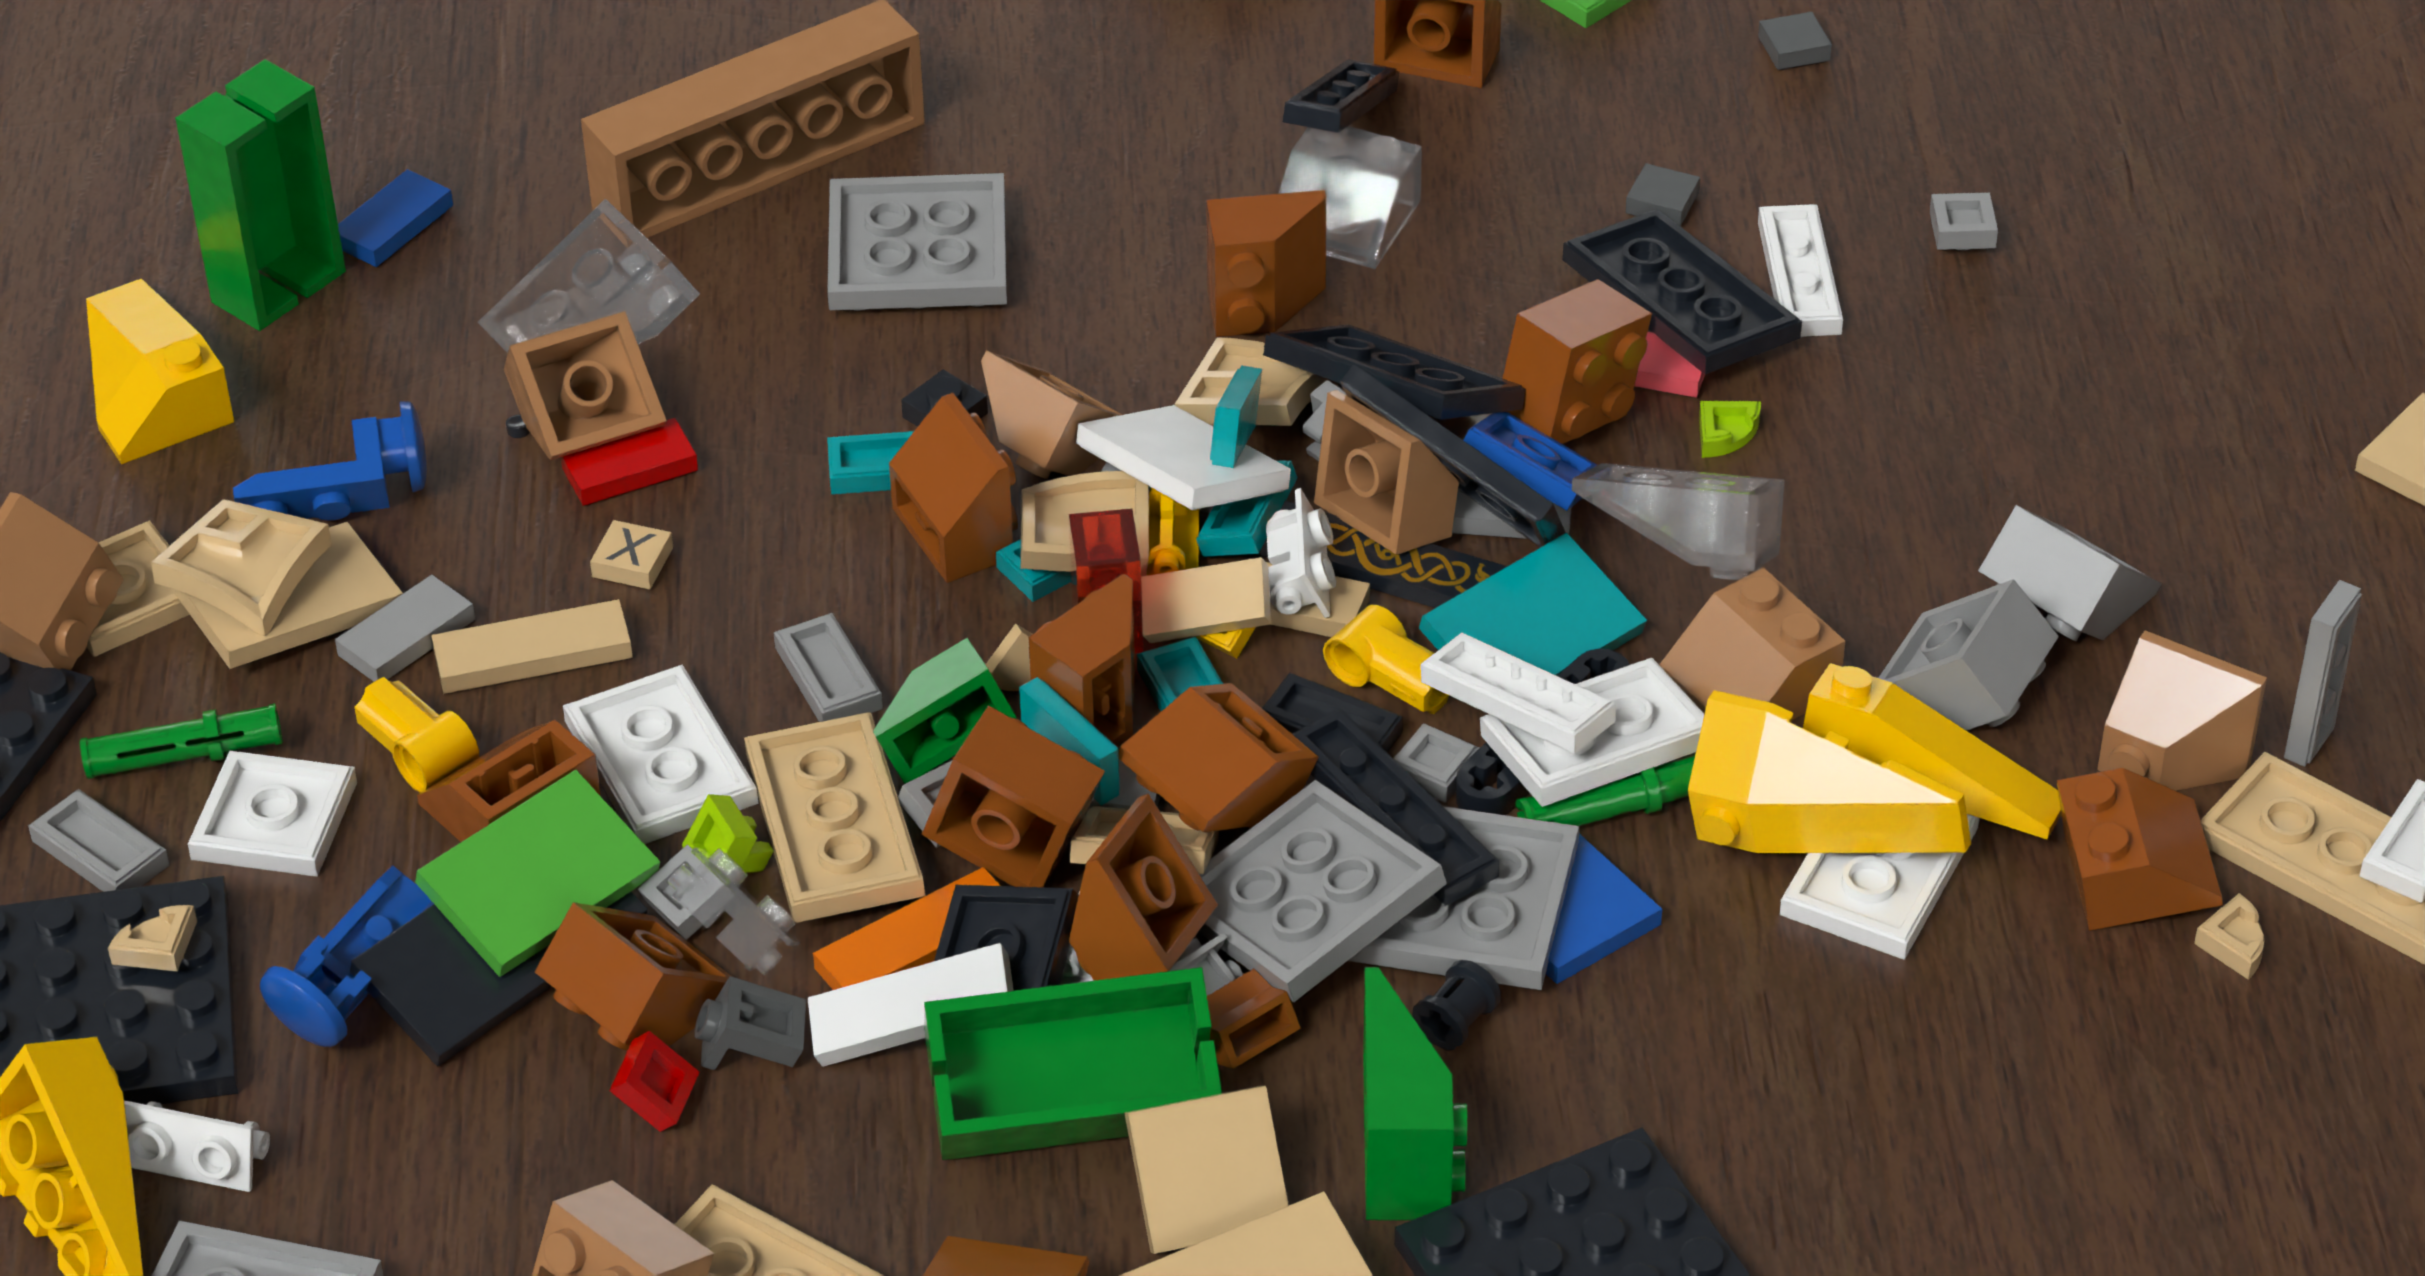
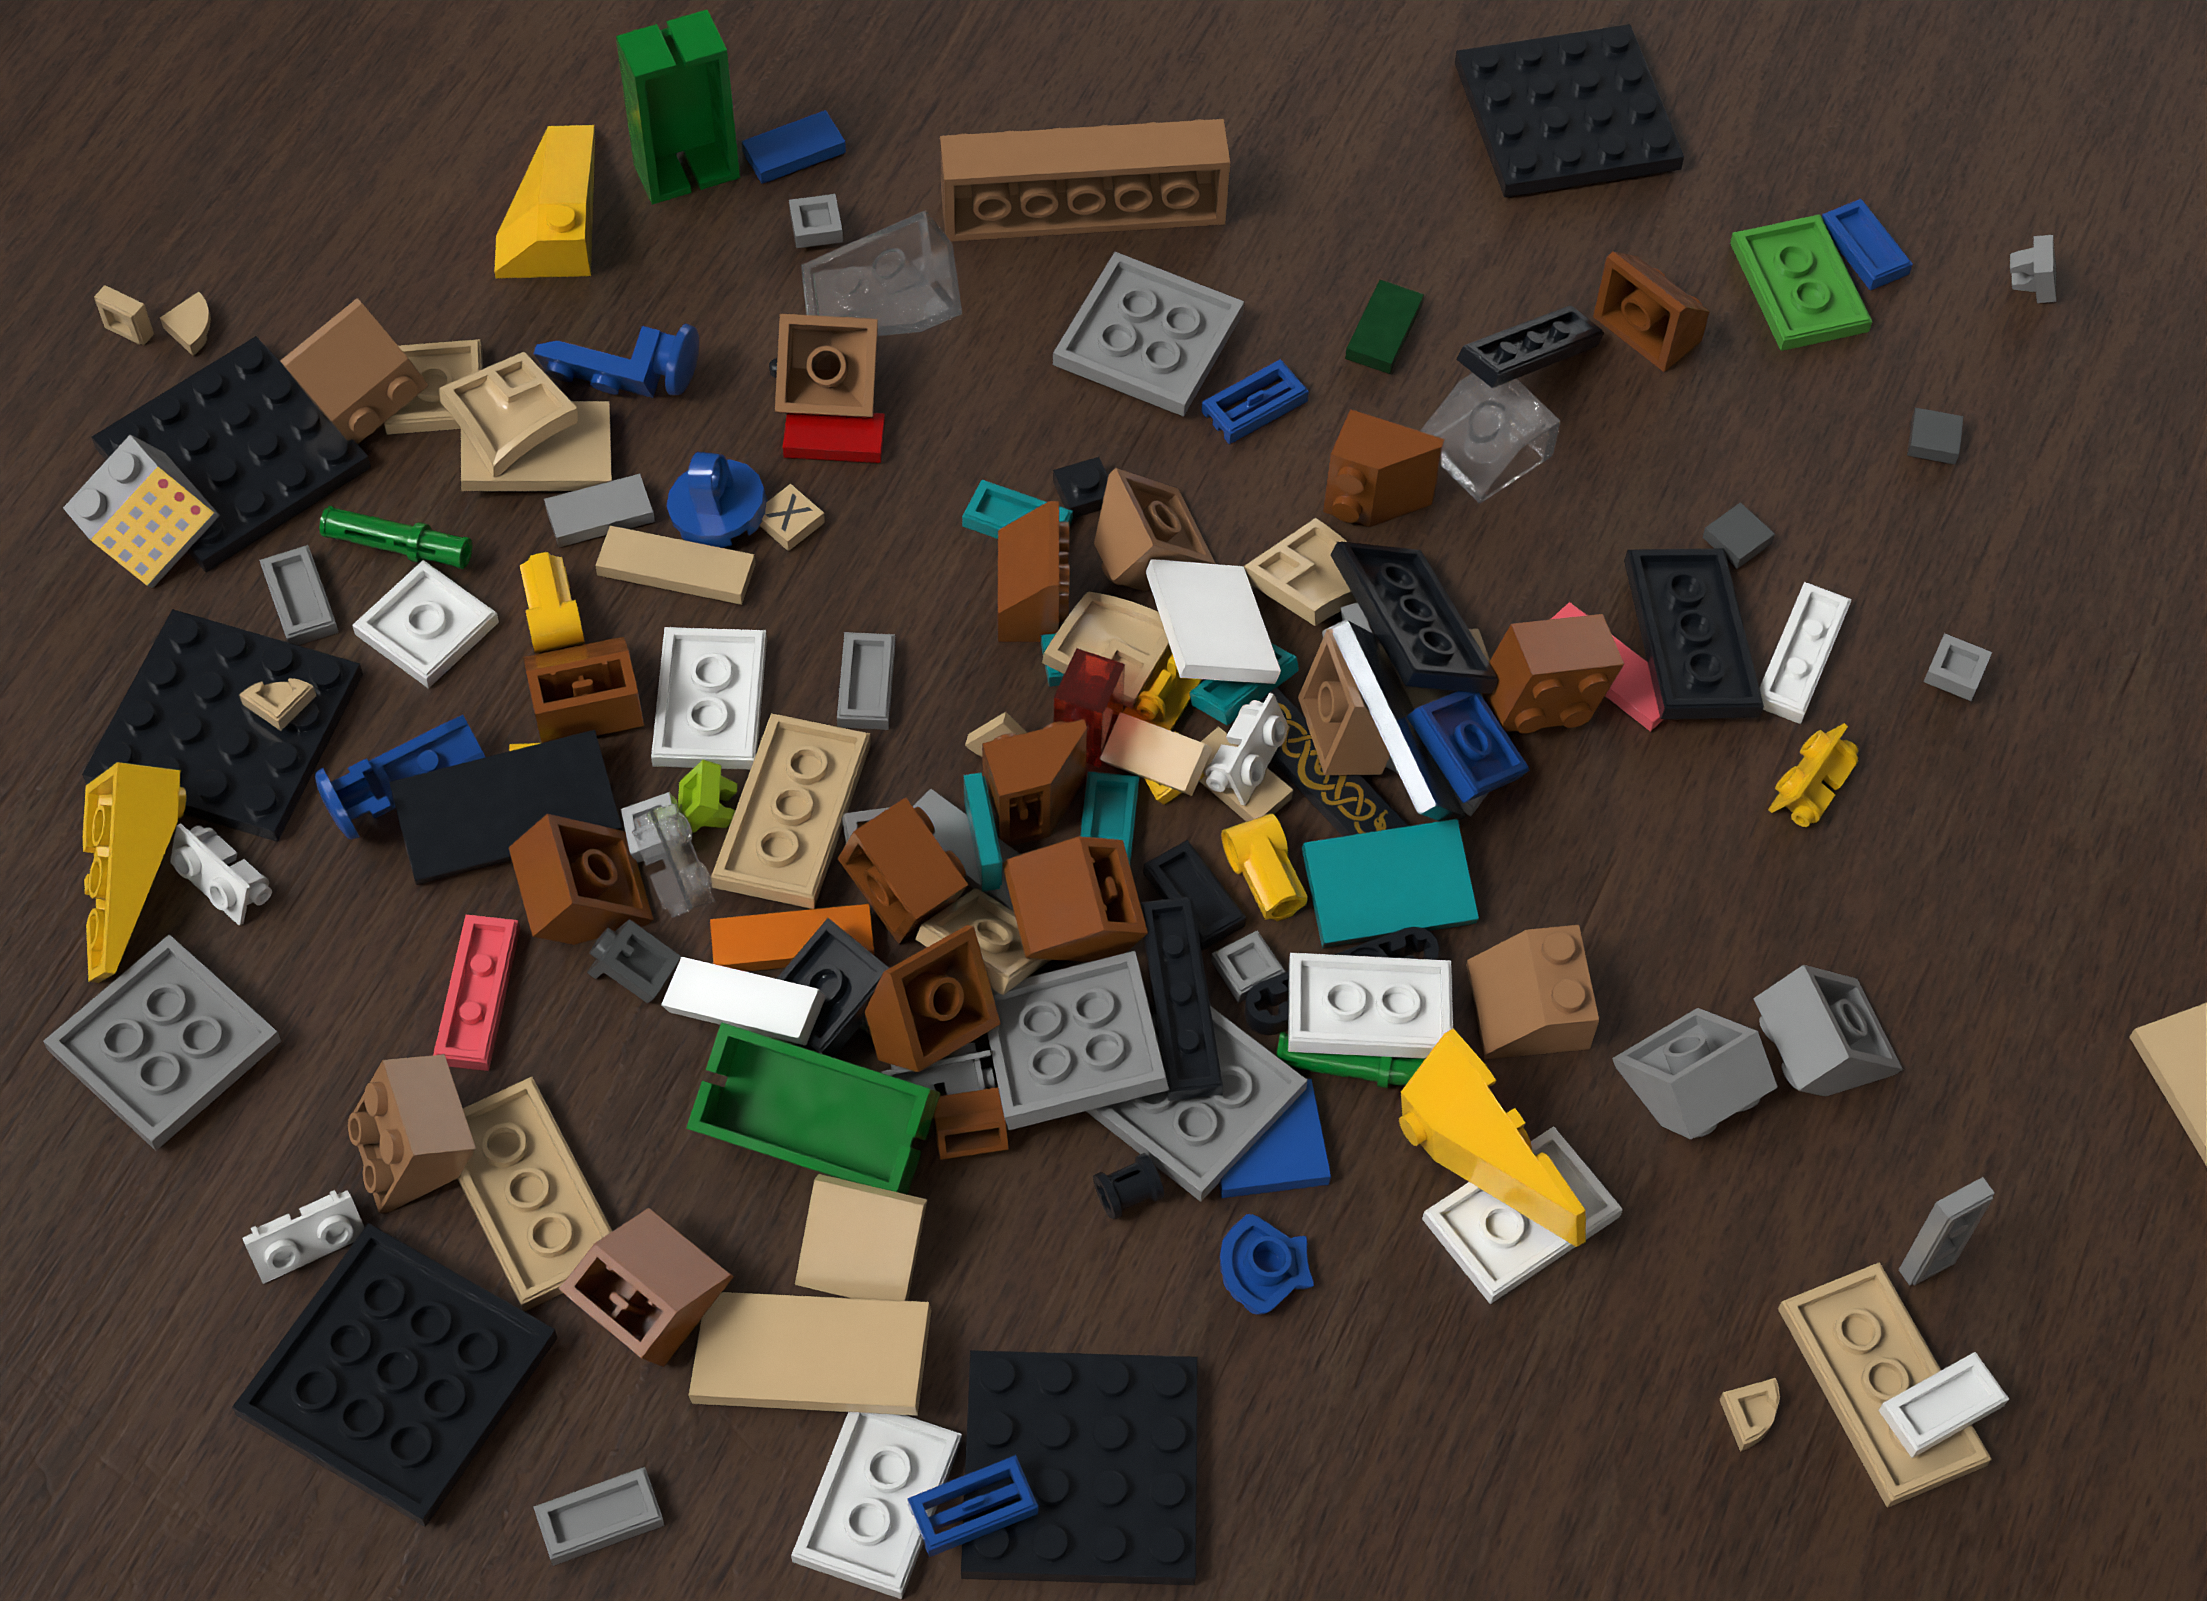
camera: 25 degrees right, 15 degrees up
bright green tile [415,770,660,977] -> none
red plate [609,1031,700,1132] -> none
green slope [873,638,1017,784] -> none
teal tile [1210,365,1262,468] -> none
green slope [1363,967,1467,1220] -> none
white plate [1420,633,1616,754] -> none
clear slope [1572,463,1785,580] -> none
lime tile [1699,401,1761,458] -> none
yellow wedge [1803,663,2061,839] -> none
dark orange slope [2057,768,2223,931] -> none
medium nougat slope [2097,630,2267,791] -> none
none -> coral tile [433,914,520,1071]
none -> blue tile [667,452,768,548]
none -> light grey plate [789,194,843,248]
none -> blue tile [1201,359,1309,444]
none -> blue animal [1220,1214,1314,1315]
none -> dark green tile [1345,280,1424,374]
none -> yellow hinge [1768,723,1858,827]

